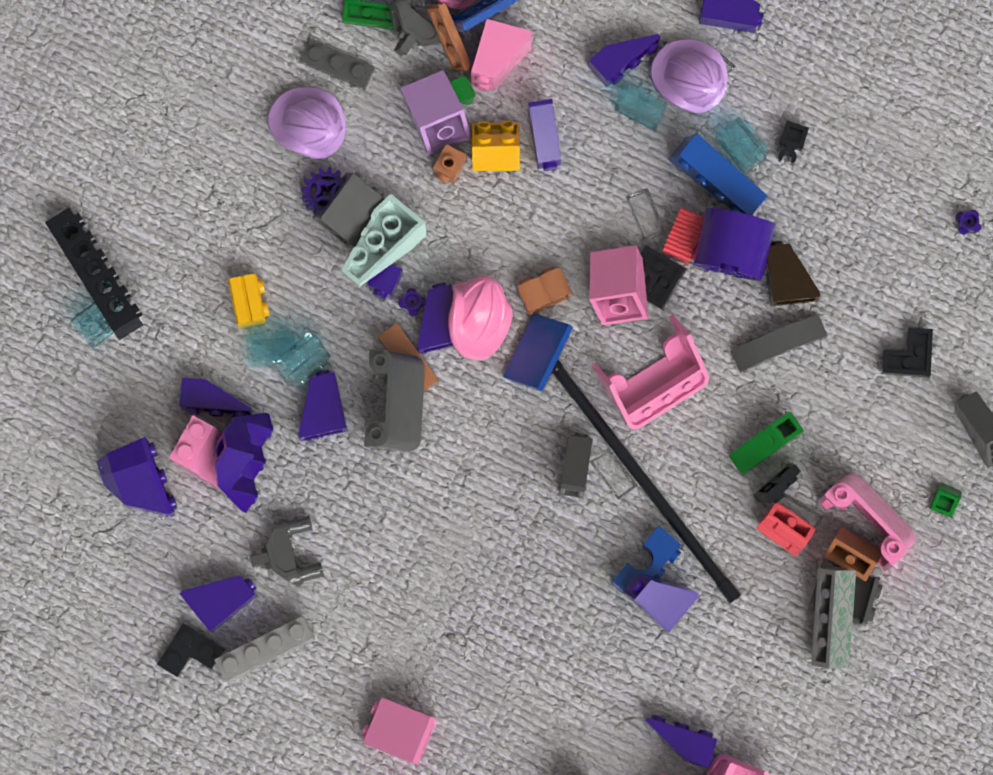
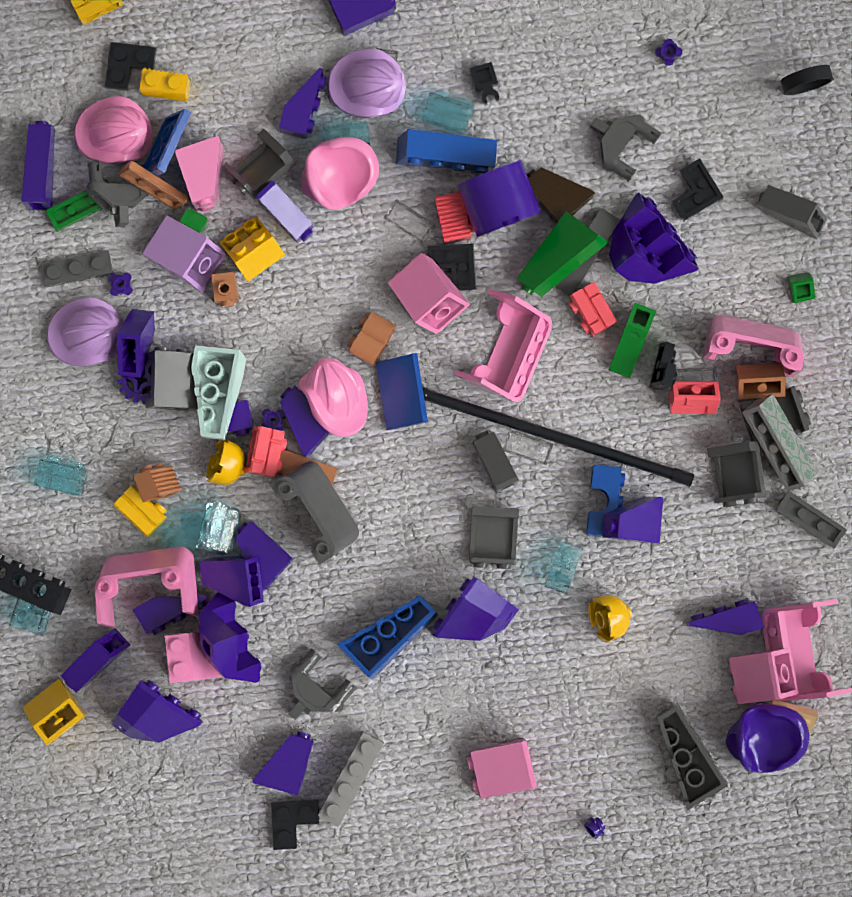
camera: 35 degrees left, 5 degrees up
none -> yellow slope [22,678,88,745]
none -> clear light blue brick [34,455,88,497]
none -> dark purple slope [60,628,130,693]
none -> bright pink windscreen [95,547,199,628]
none -> dark purple plate [109,272,133,296]
none -> dark purple slope [117,309,155,378]
none -> nougat brick [133,463,182,503]
none -> dark purple slope [199,556,264,607]
none -> yellow cylinder [206,439,246,486]
none -> dark grey panel [223,129,296,200]
none -> coral brick [244,426,287,478]
none -> bright pink piece [301,137,379,210]
none -> blue wedge [337,596,439,680]
none -> dark purple brick [432,577,519,641]
none -> dark grey panel [469,506,519,569]
none -> green slope [516,212,607,297]
none -> clear light blue brick [545,541,583,594]
none -> coral brick [568,282,617,337]
none -> yellow cylinder [588,594,632,643]
none -> dark grey connector [590,115,662,182]
none -> dark purple brick [609,192,699,284]
none -> dark grey panel [707,442,766,507]
none -> dark grey plate [775,491,847,549]

